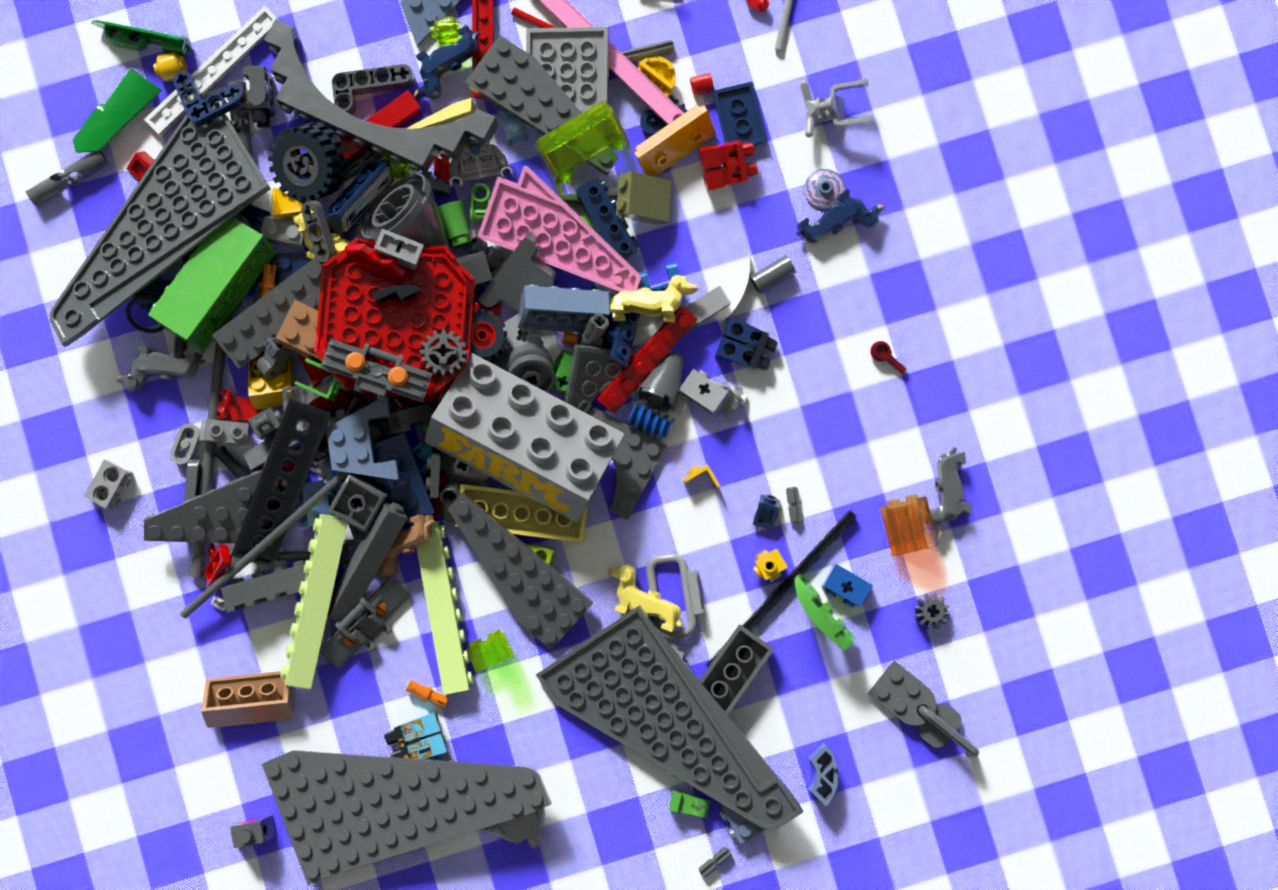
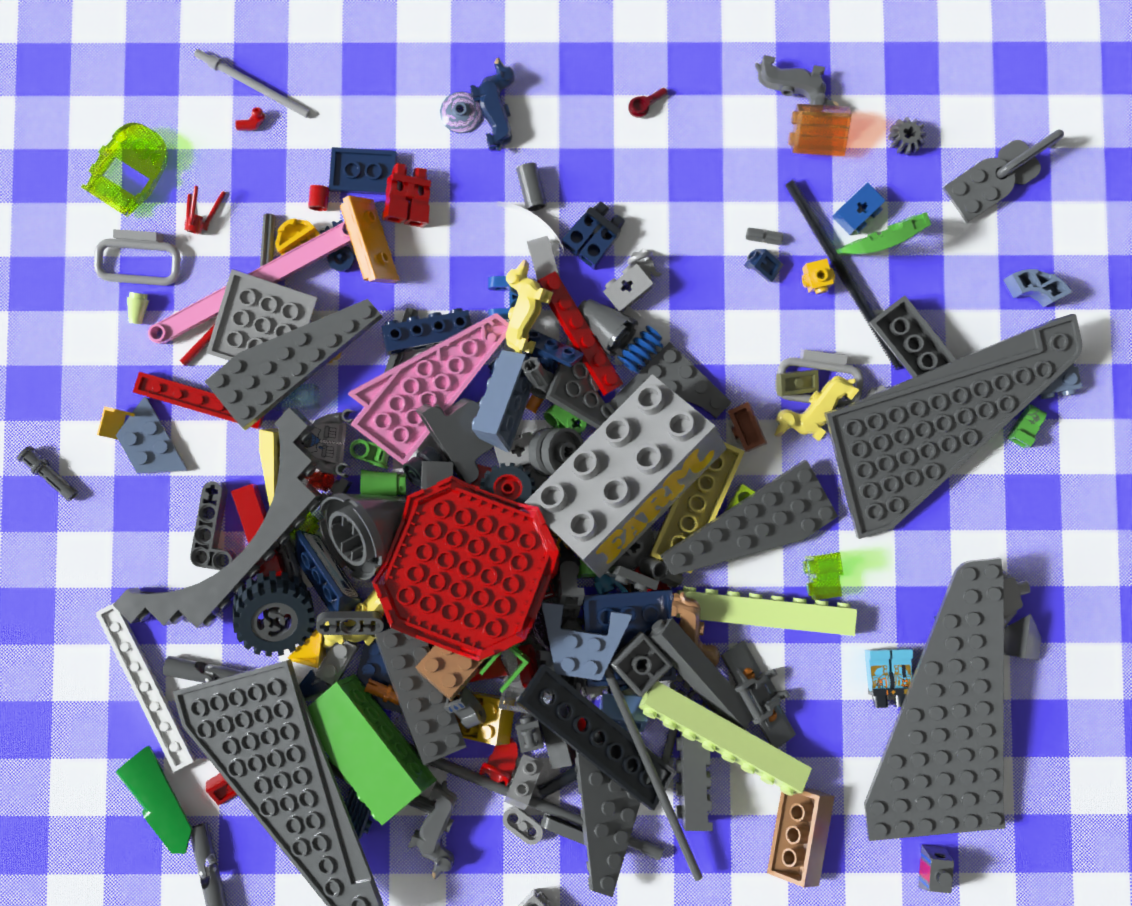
camera: 70 degrees left, 0 degrees up
green panel [91,20,191,57] -> none
black piece [126,295,164,333] -> none
yellow head [153,52,187,82] -> none
dark blue beam [173,71,247,126] -> none
red plate [205,543,232,587] -> none
white rock [211,595,226,611] -> none
dark grey hips [243,66,275,128] -> none
dark grey piece [320,339,433,403] -> none
red tile [345,244,405,278] -> none
black slope [372,285,420,306] -> none
light grey brick [374,229,424,271] -> none
orange pin [405,679,449,709] -> none
dark blue animal [414,25,481,100] -> none
dark grey gear [419,329,467,378] -> none
clear neon green head [430,16,461,45] -> none
clear neon green windscreen [535,101,632,194] -> none
olive brick [616,171,672,225] -> none
yellow bracket [682,464,720,489] -> none
dark grey piece [698,847,732,878] -> none
light grey piece [800,78,873,138] -> none
none -> copper brick [728,402,768,452]
none -> olive plate [776,369,819,396]
none -> dark grey slope [1004,614,1042,660]

